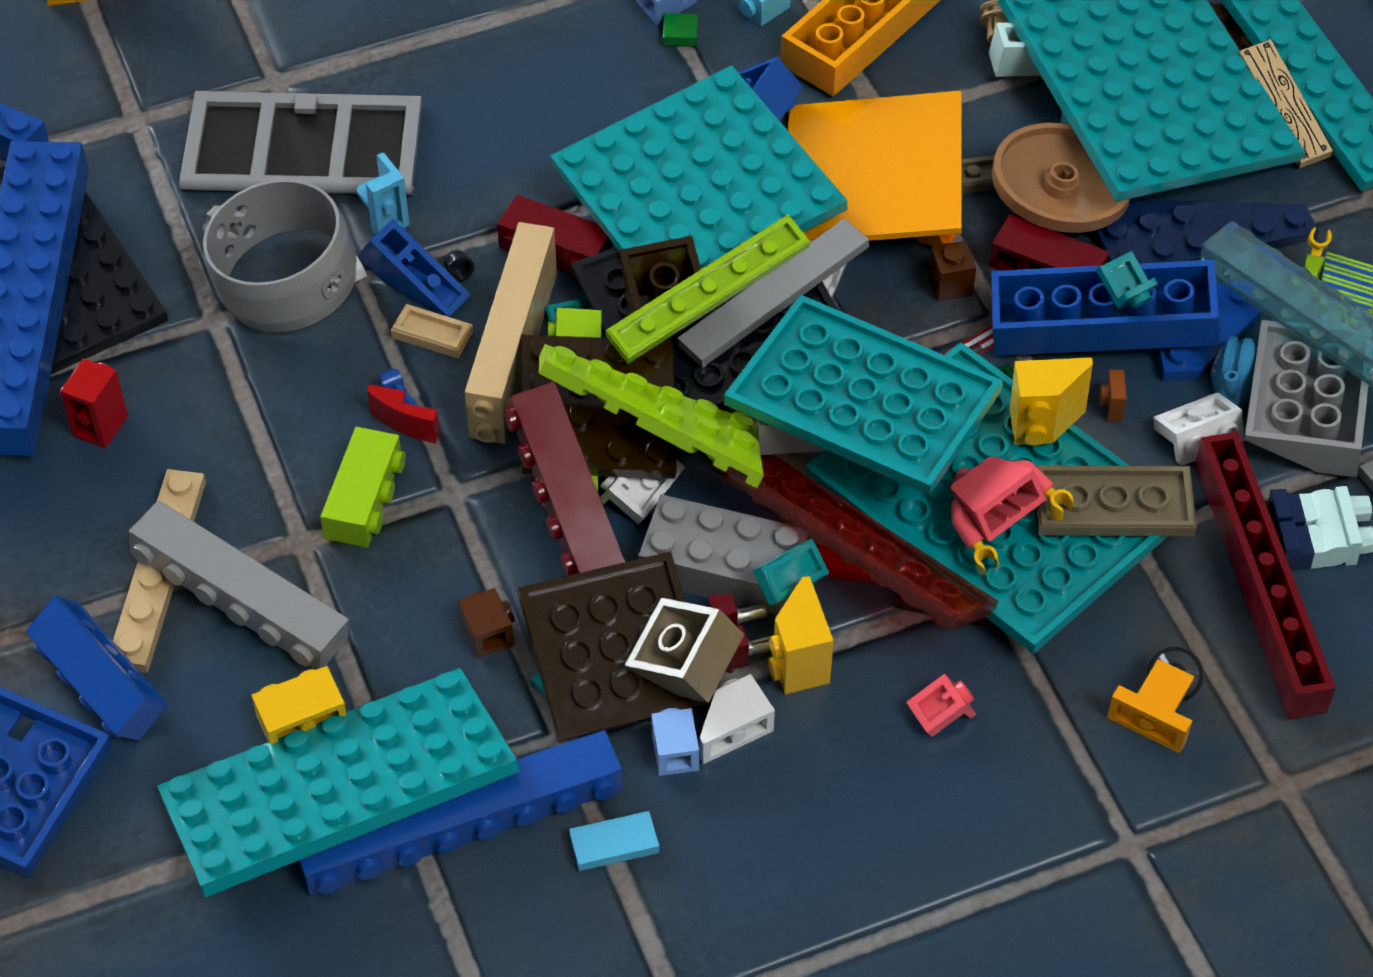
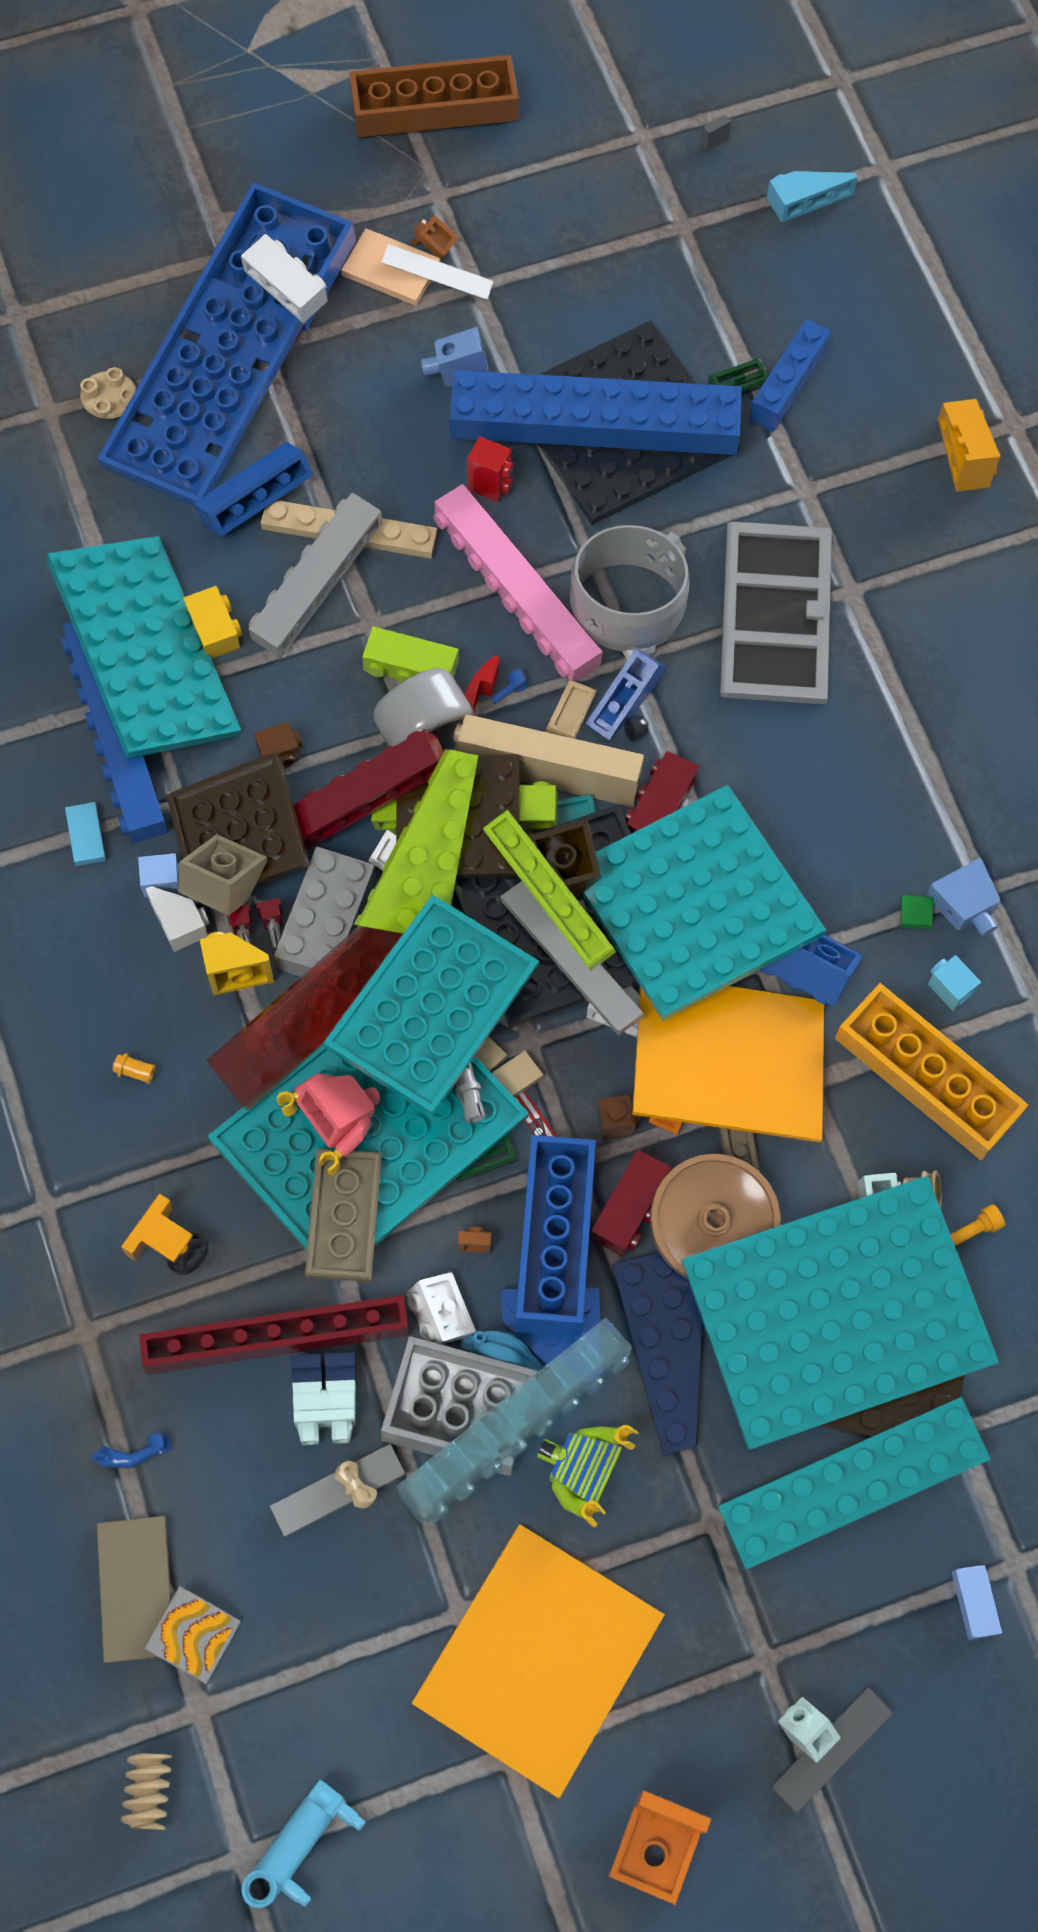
camera: 90 degrees right, 15 degrees up
medium azure panel [357,152,410,235] -> none
teal tile [753,538,829,606] -> none
coral bracket [906,674,977,737] -> none
yellow slope [1009,358,1093,446] -> none
teal bracket [1097,251,1158,309] -> none
tan tile [1239,39,1333,169] -> none
none -> light orange pin [113,1053,155,1084]
none -> light grey wheel [373,668,473,747]
none -> bright pink brick [433,484,602,682]

